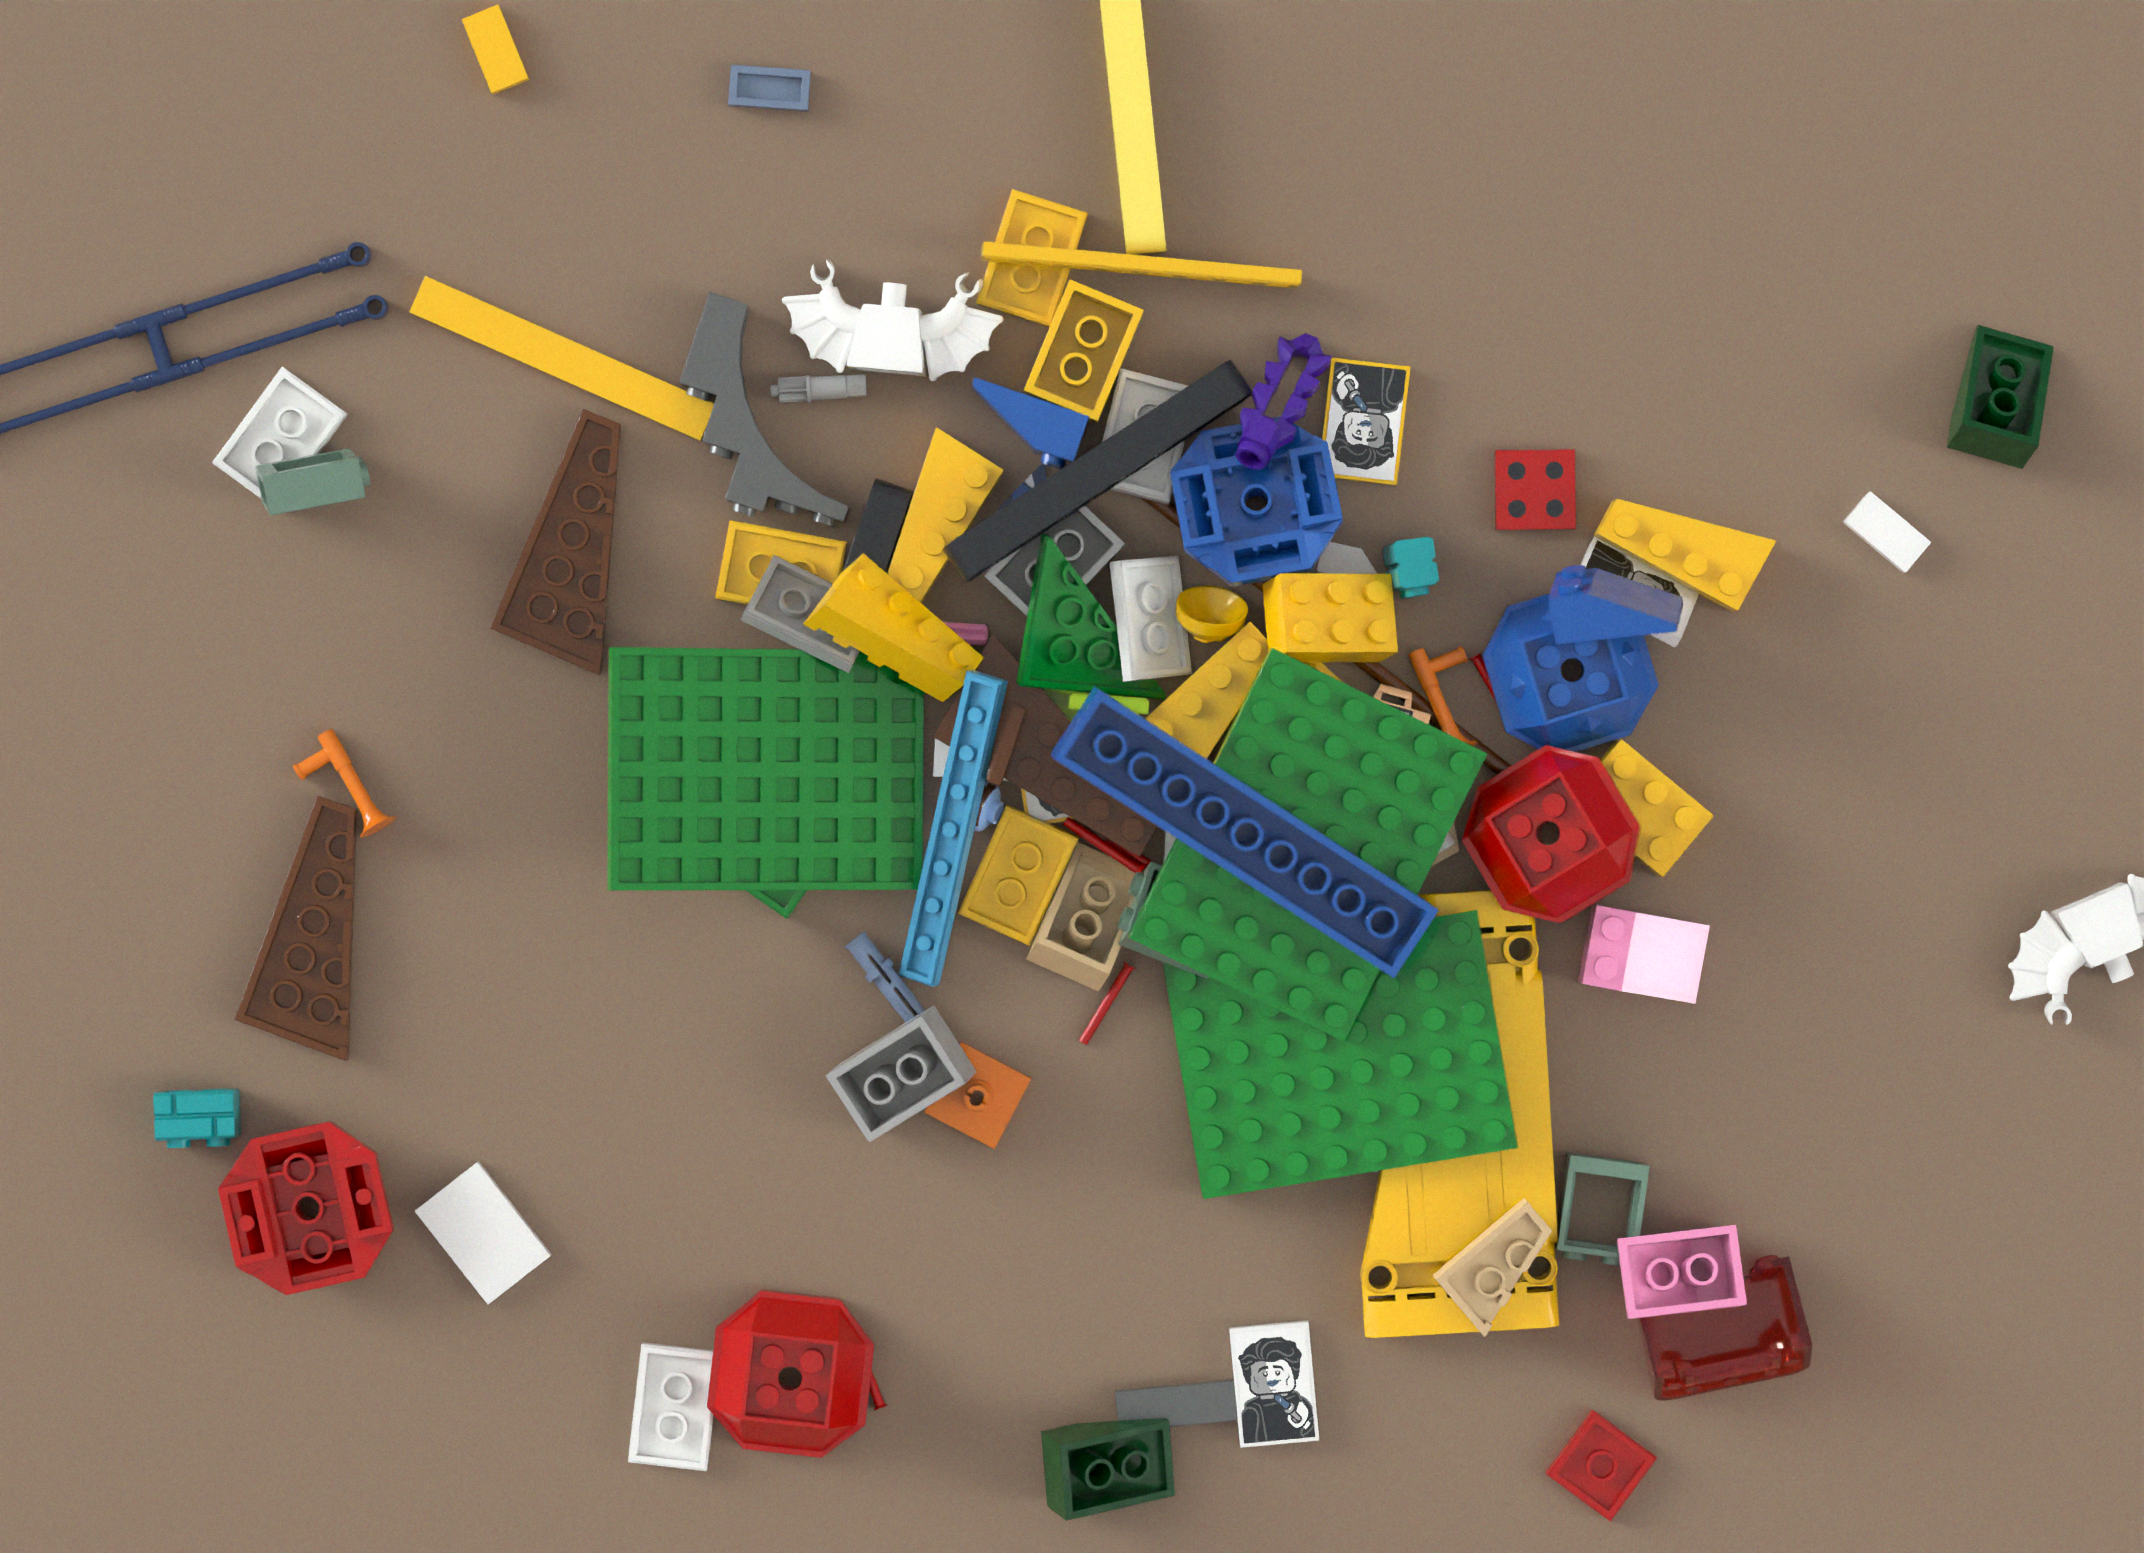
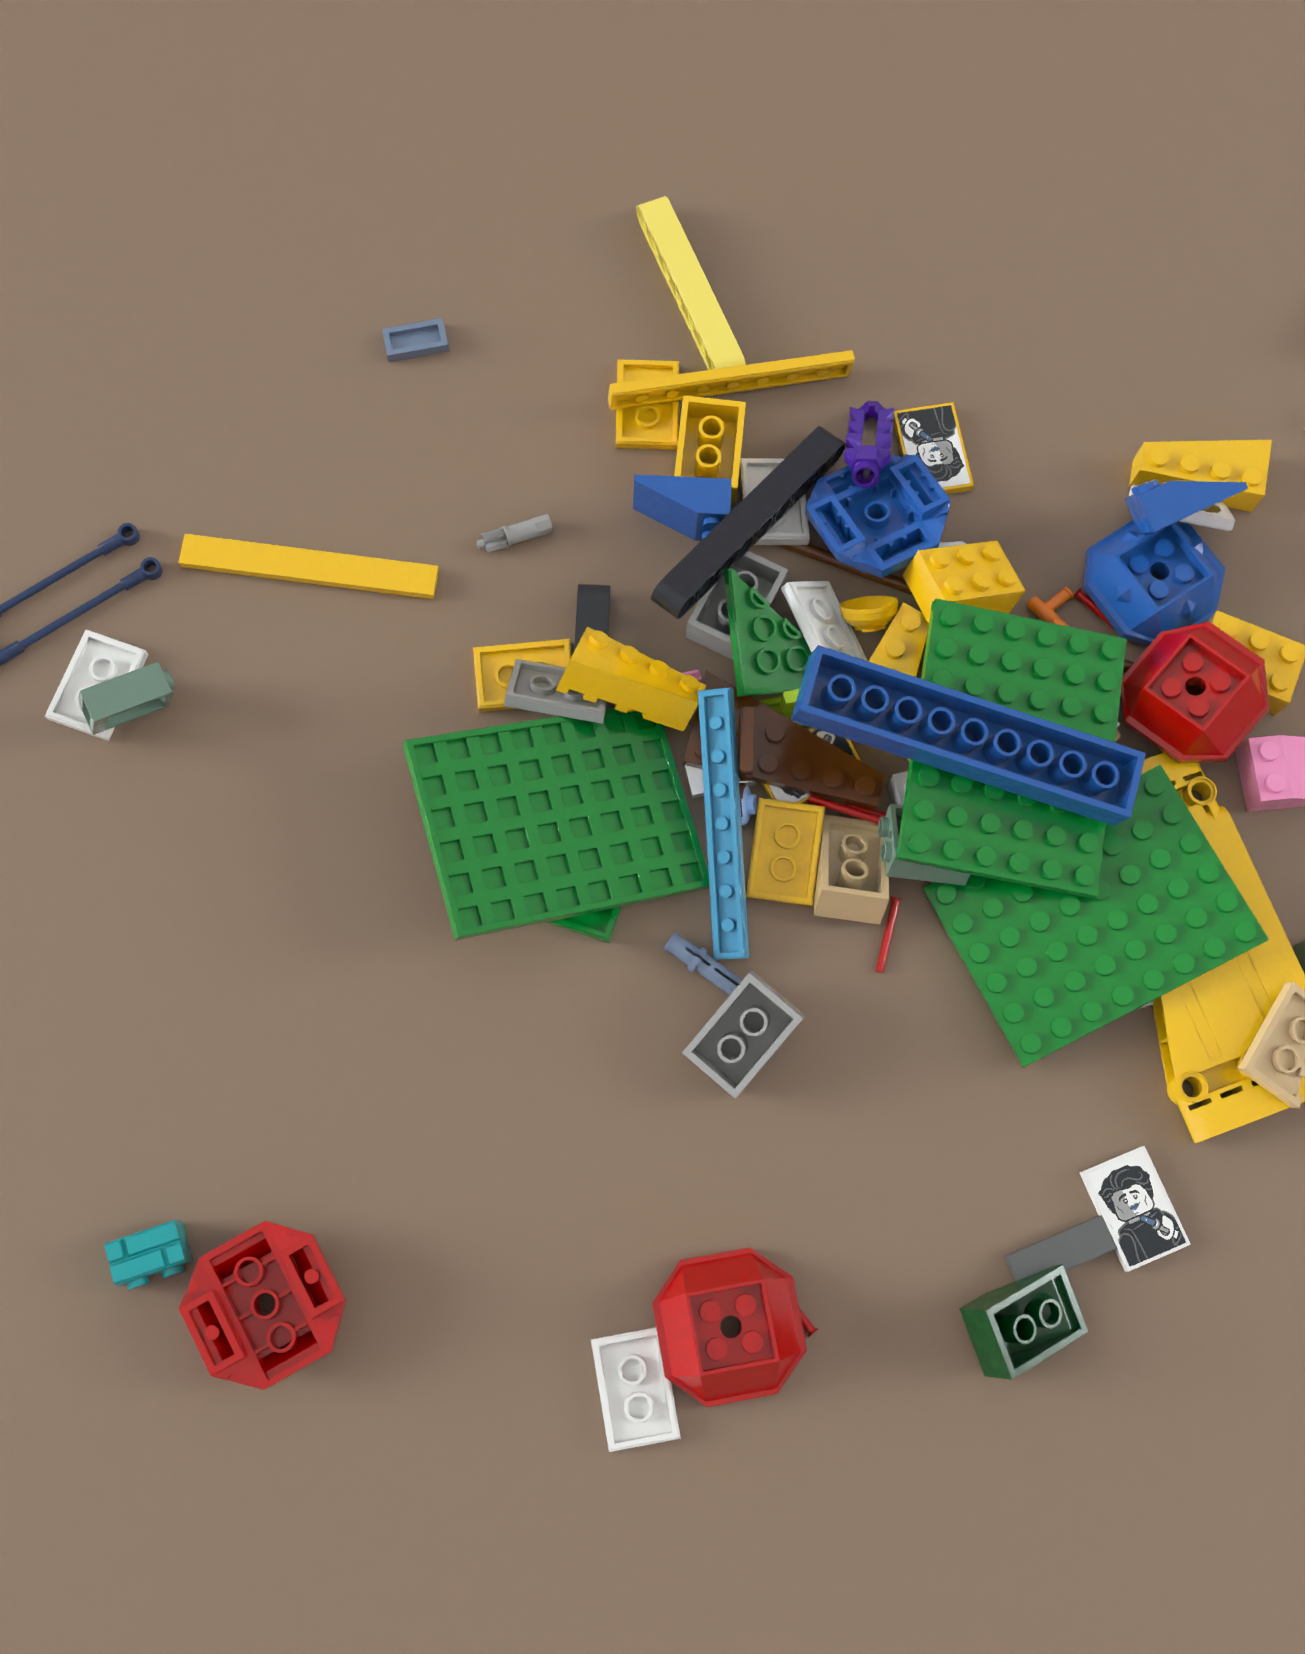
camera: 20 degrees left, 15 degrees down
reddish brown wing [234,796,357,1061] -> none
orange piece [293,729,396,838] -> none
white tile [415,1161,552,1304] -> none
yellow tile [461,4,530,95] -> none
reddish brown wing [490,409,621,675] -> none
dark grey arch [679,292,850,527] -> none
white torso [782,259,1004,381] -> none
yellow wedge [888,427,1004,604] -> none
orange tile [924,1041,1031,1149] -> none
teal brick [1382,536,1439,599] -> none
red tile [1494,449,1576,530] -> none

